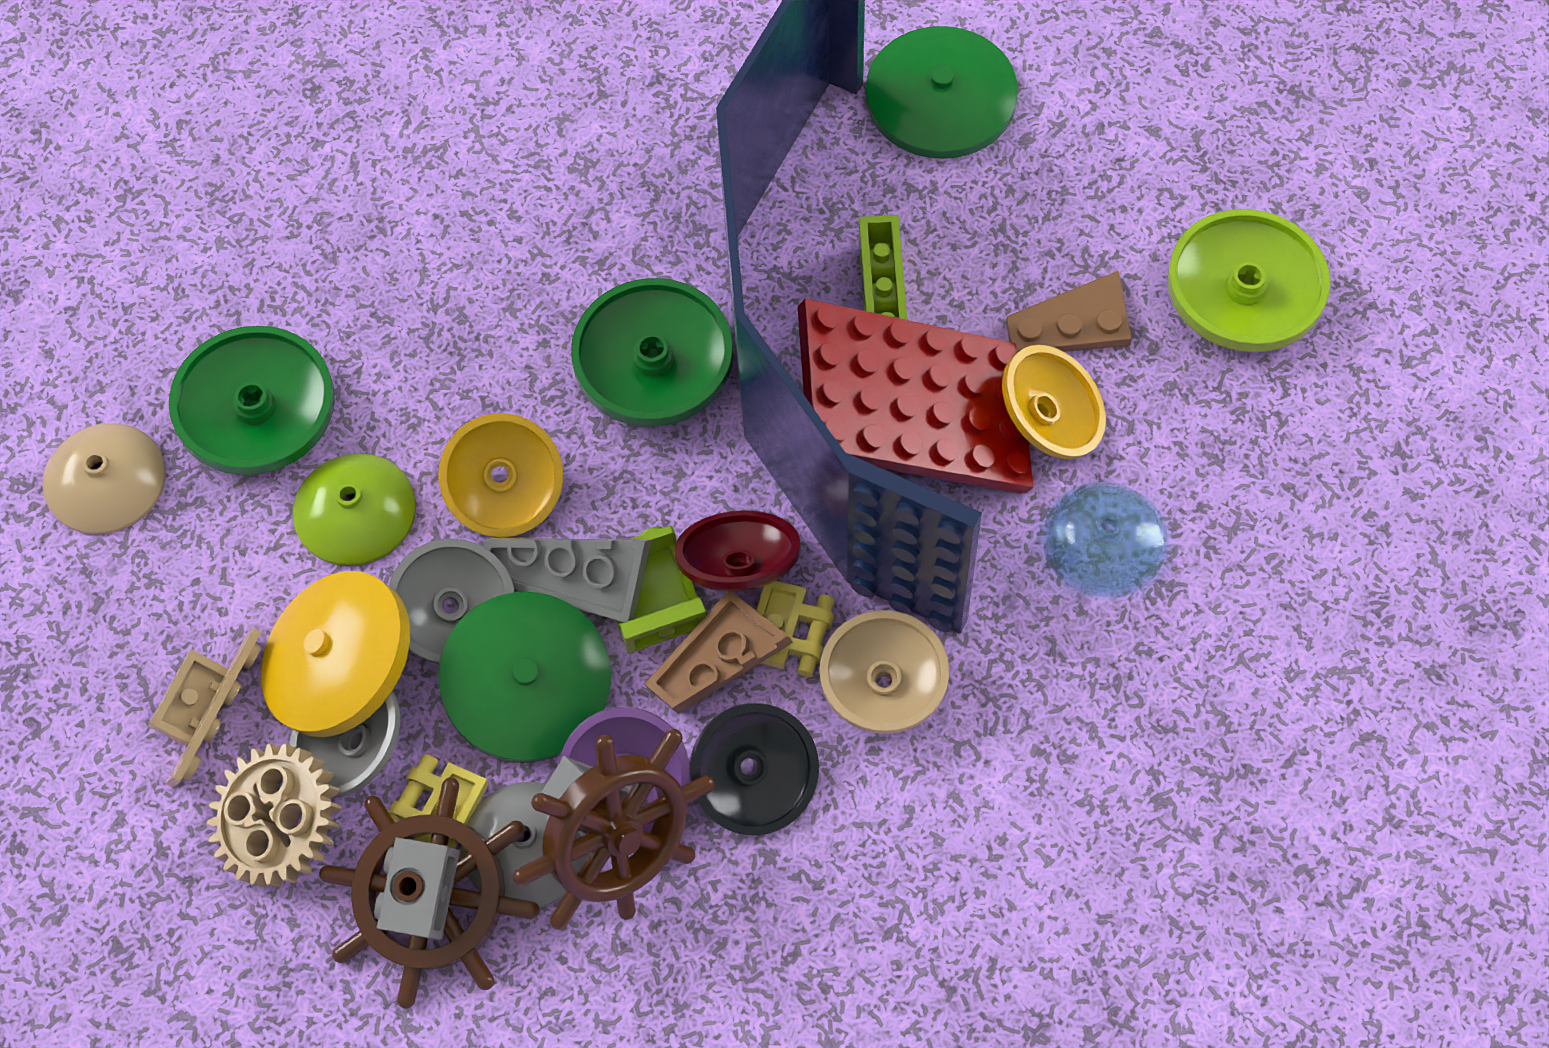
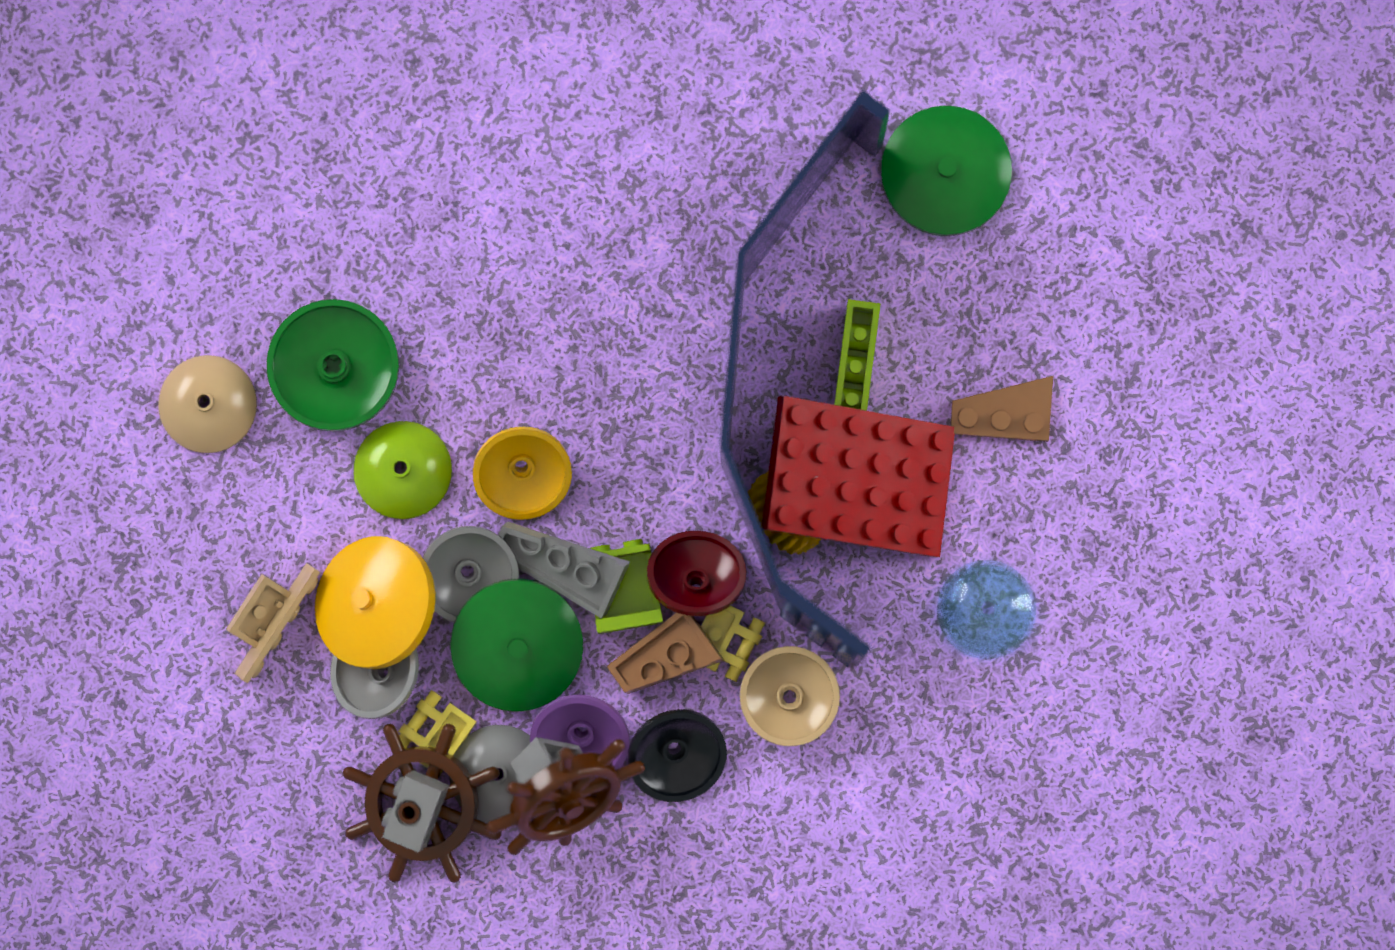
camera: 15 degrees right, 20 degrees up
tan gear [207,743,342,888] -> none
green dish [571,278,733,427] -> none
yellow dish [1002,345,1106,459] -> none
lime dish [1167,209,1330,352] -> none

